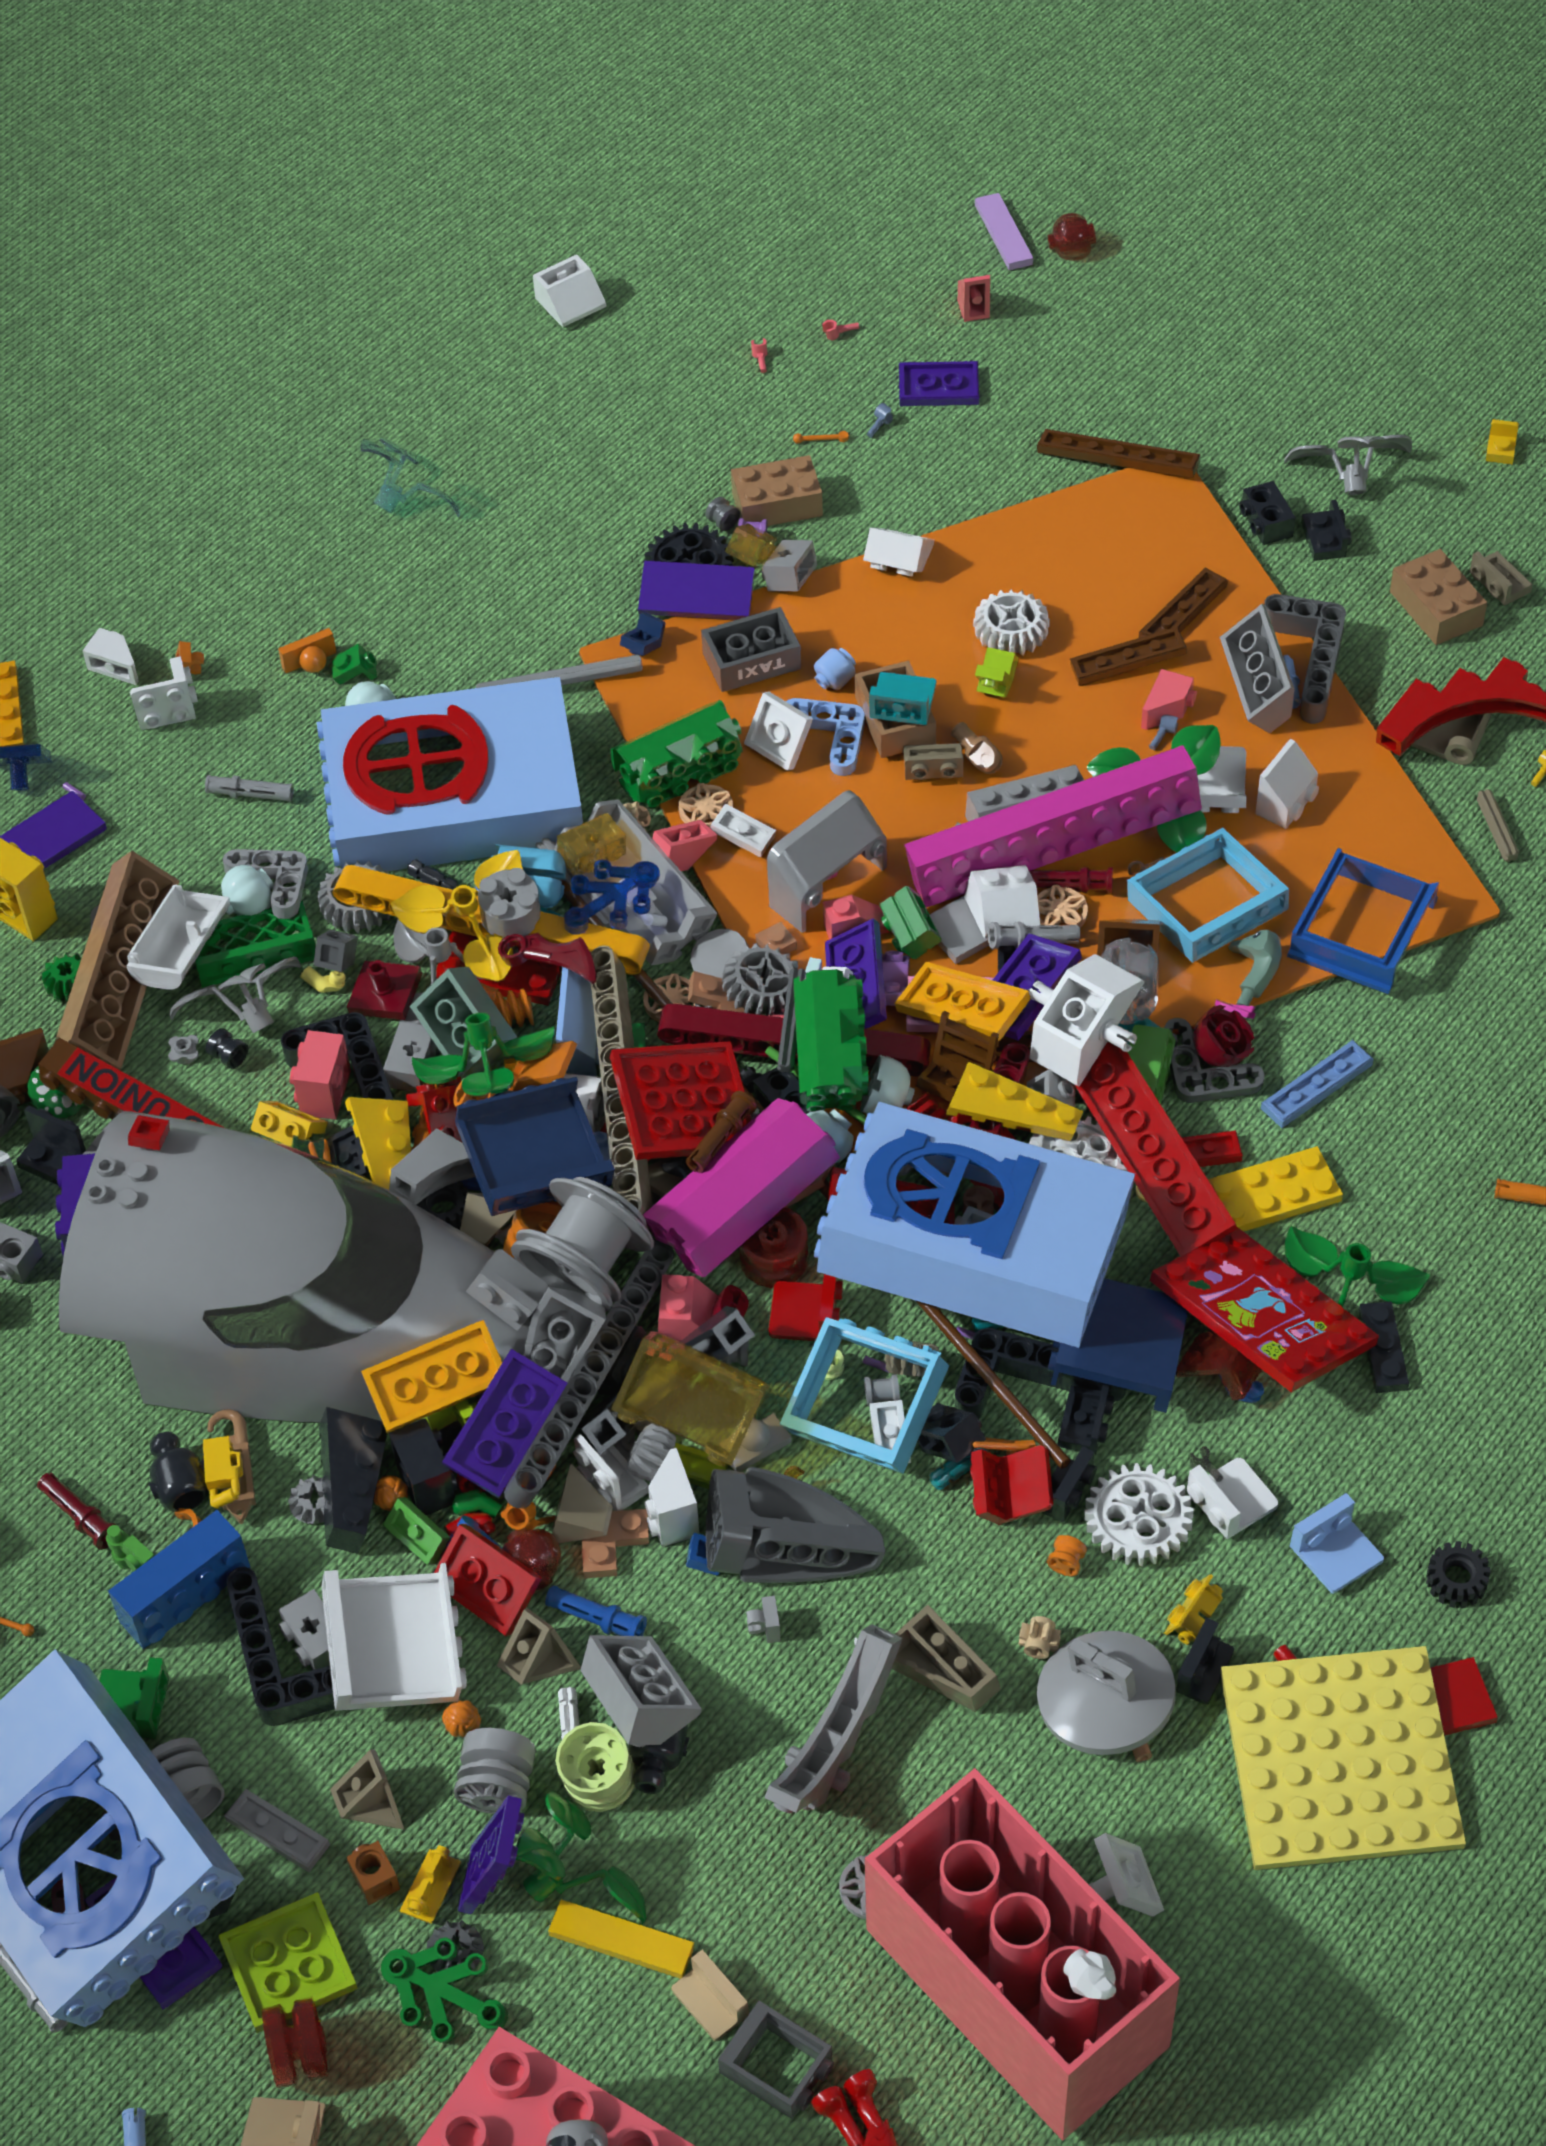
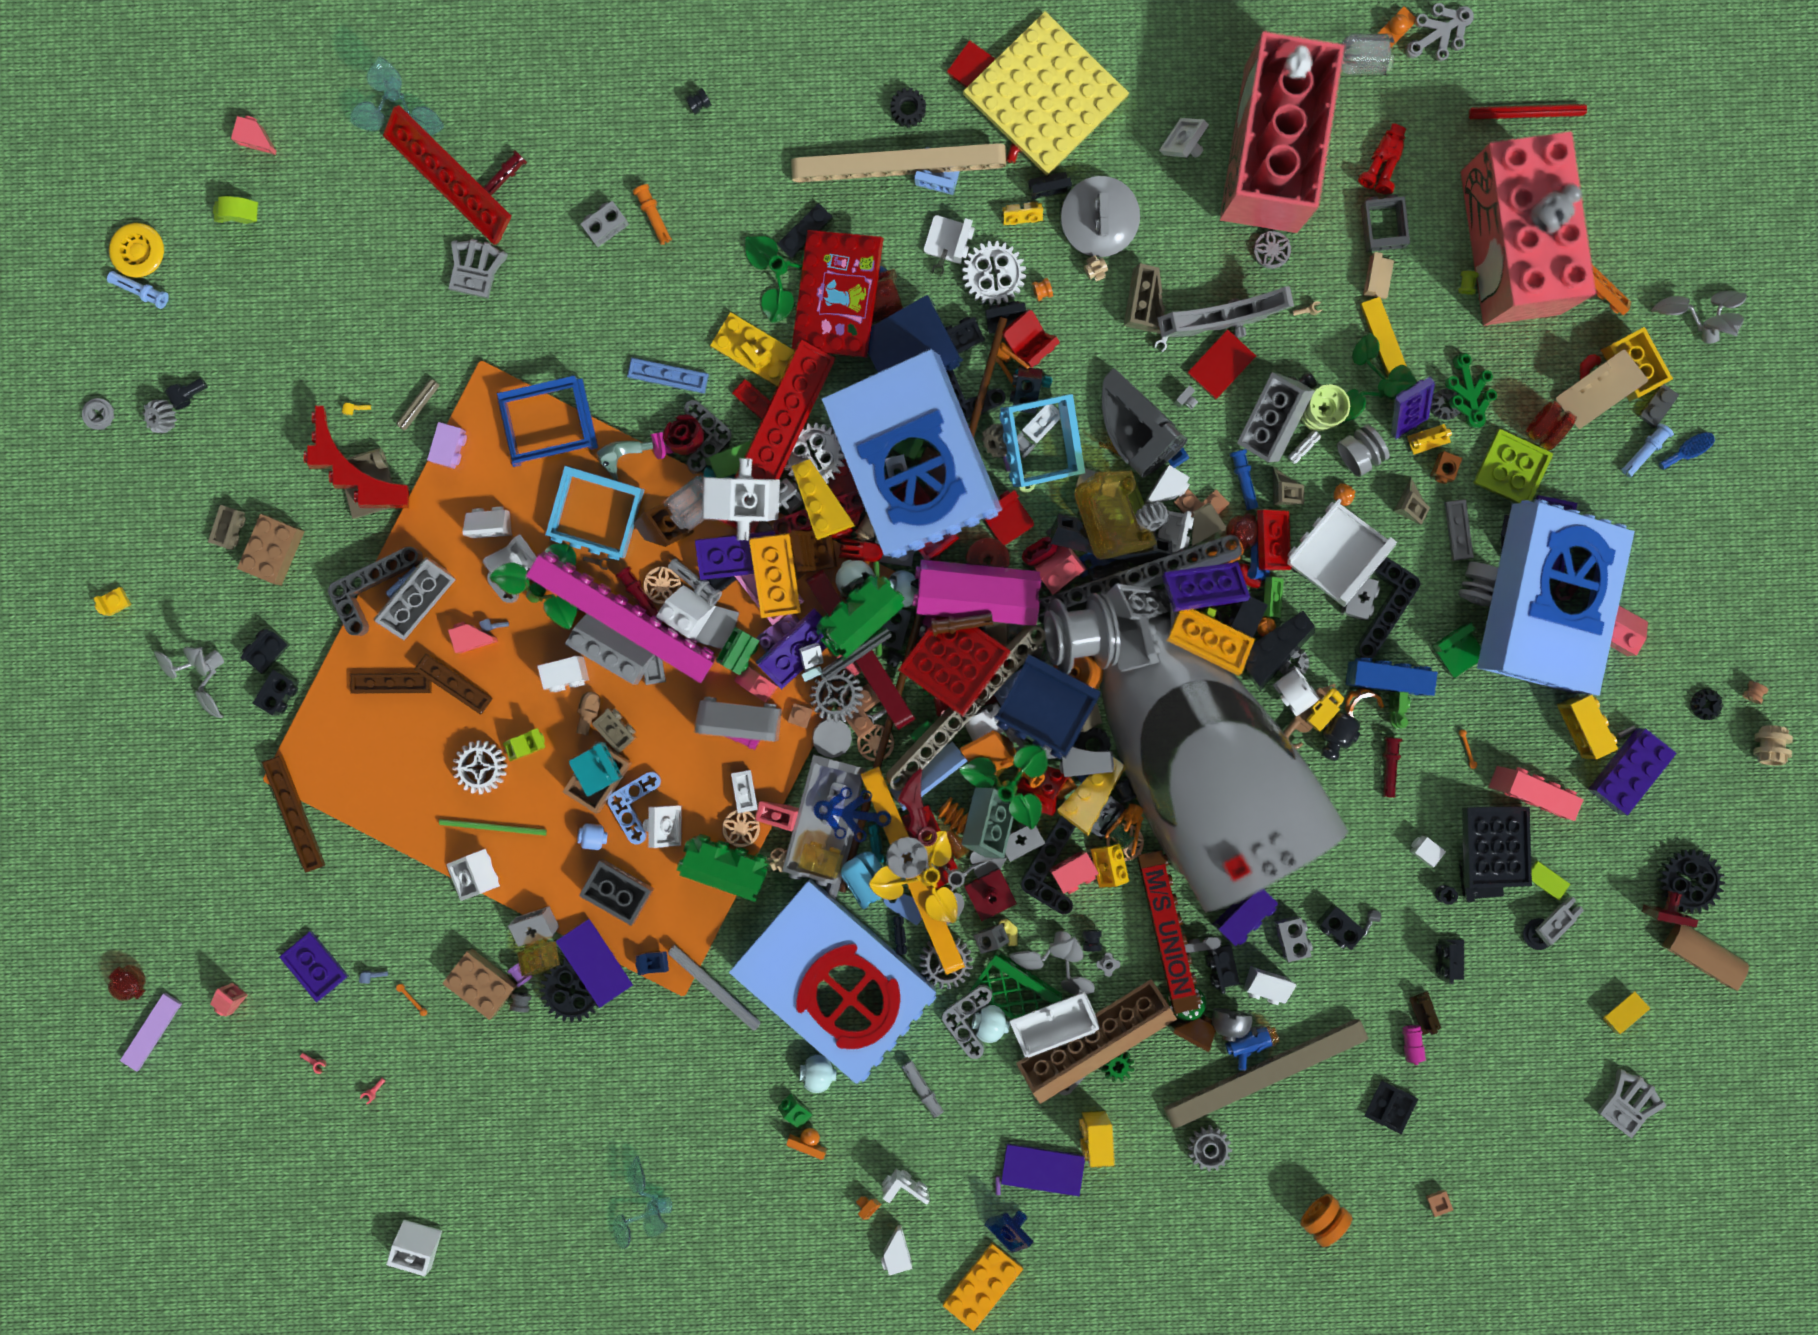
camera: 135 degrees left, 35 degrees up
none -> lavender brick [427,422,467,469]
none -> bright green axle [439,819,547,836]
none -> white brick [538,656,589,692]
none -> yellow bracket [740,341,772,368]
none -> tan beam [791,144,1006,182]
none -> red tile [1187,329,1256,400]
none -> white brick [1273,668,1319,716]
none -> tan hand [1293,301,1322,316]

